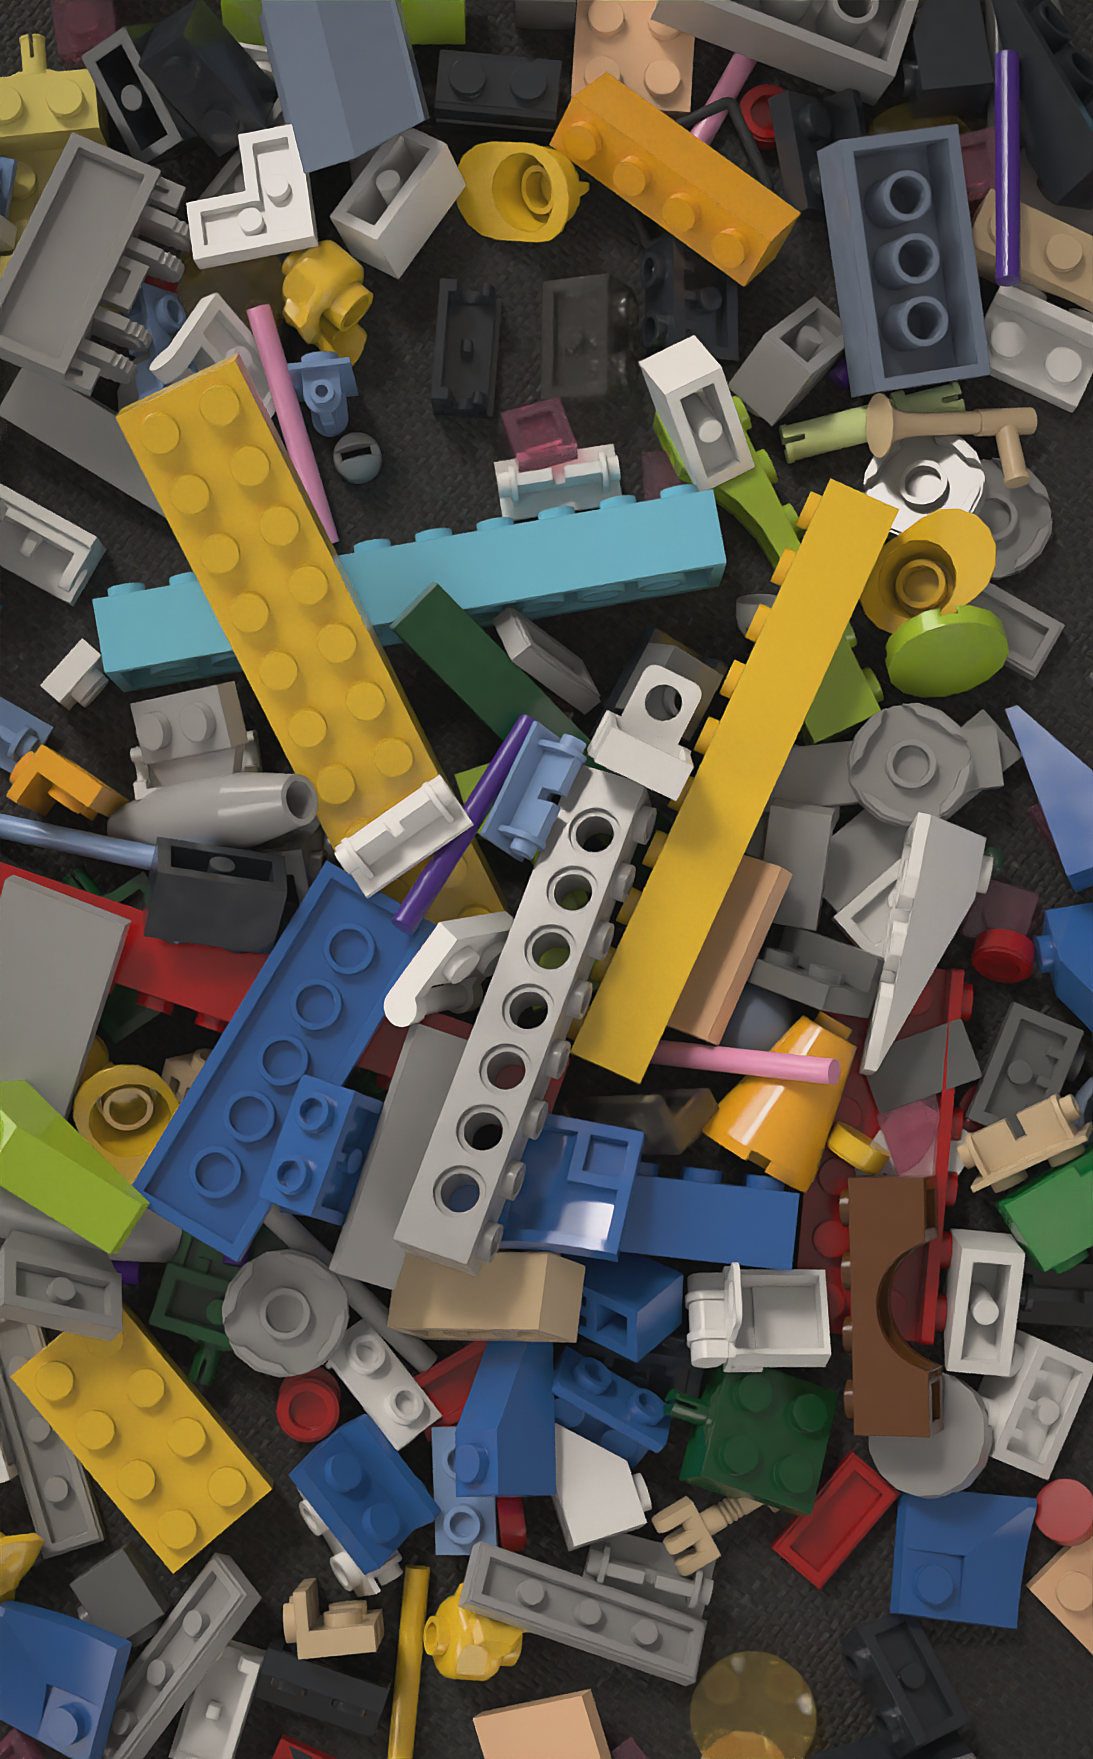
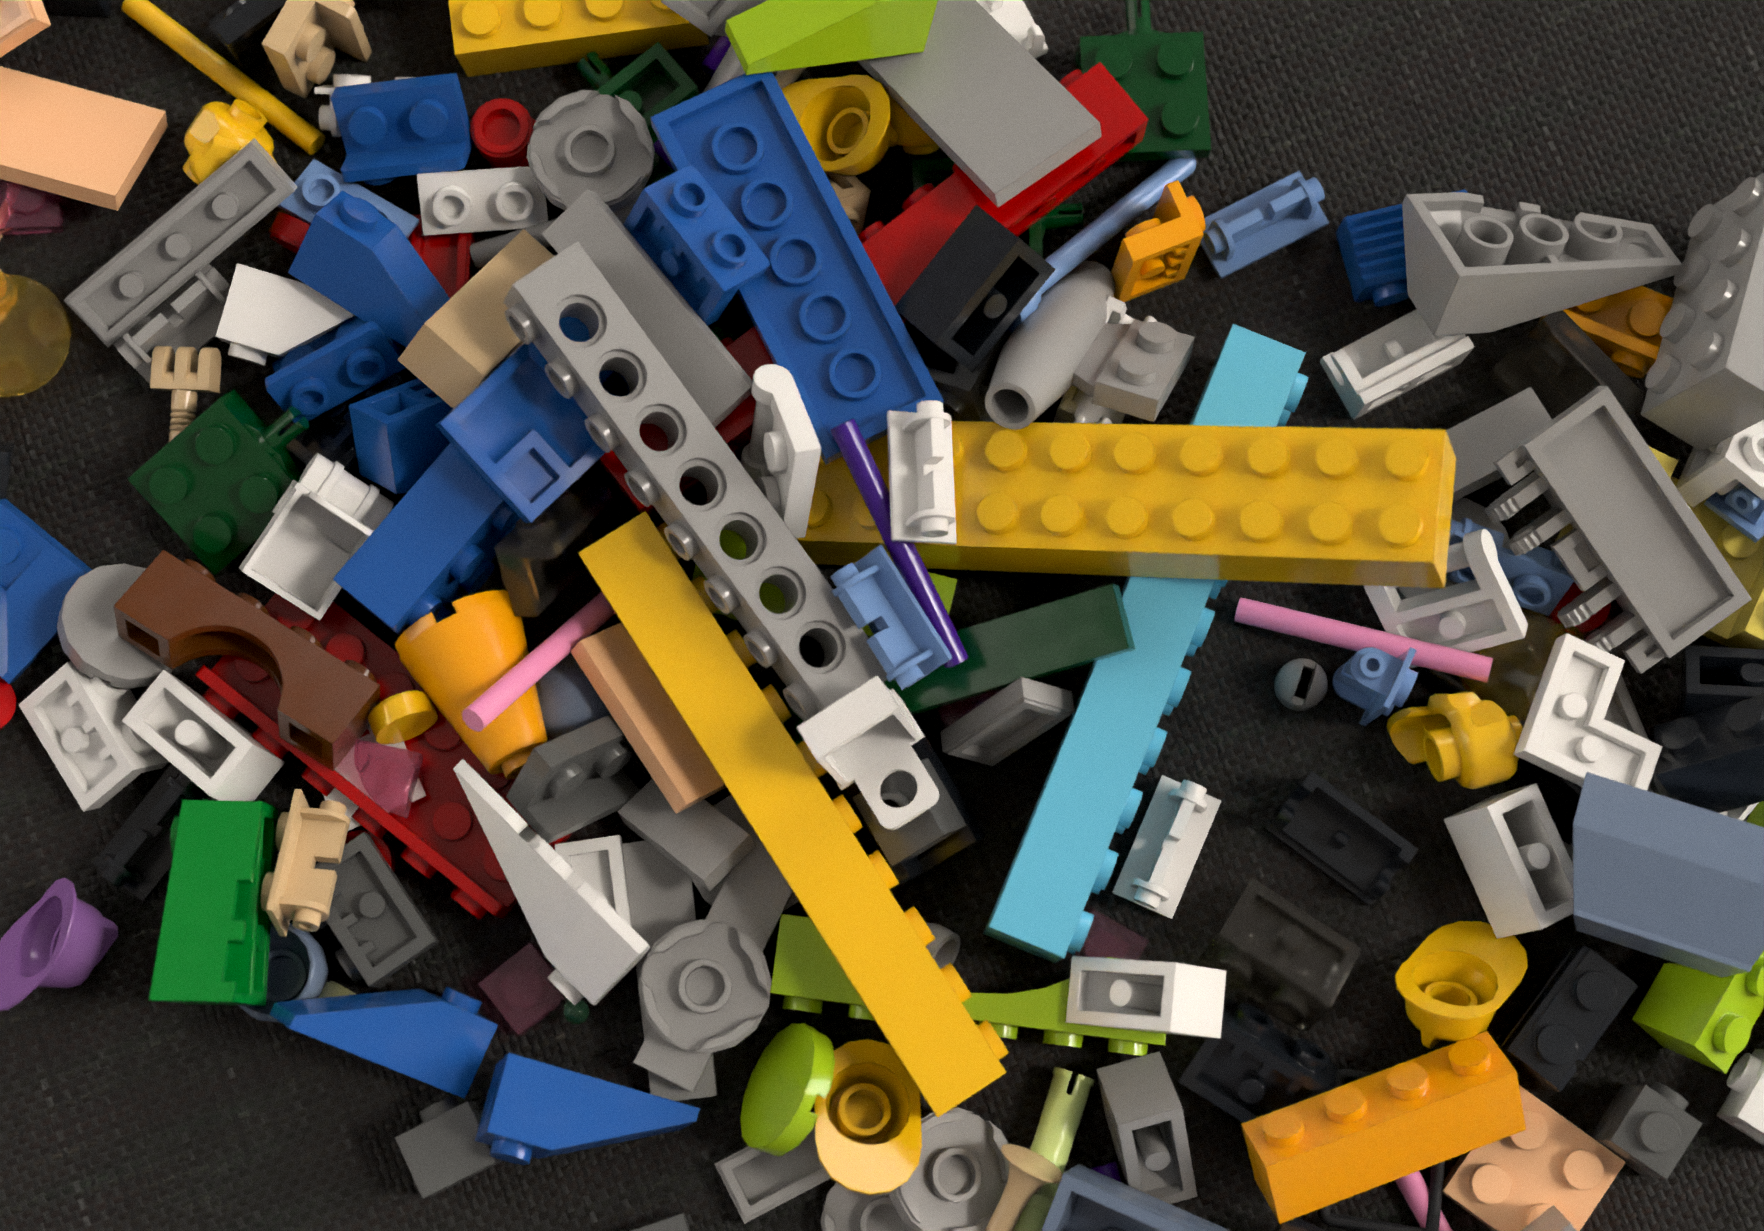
camera: 120 degrees right, 5 degrees down
white plate [40,639,109,710] -> none
clear pink plate [501,396,578,473] -> none
red tile [770,1450,900,1590] -> none
dark grey sticker [860,1019,982,1113] -> none
red tile [971,929,1036,983] -> none

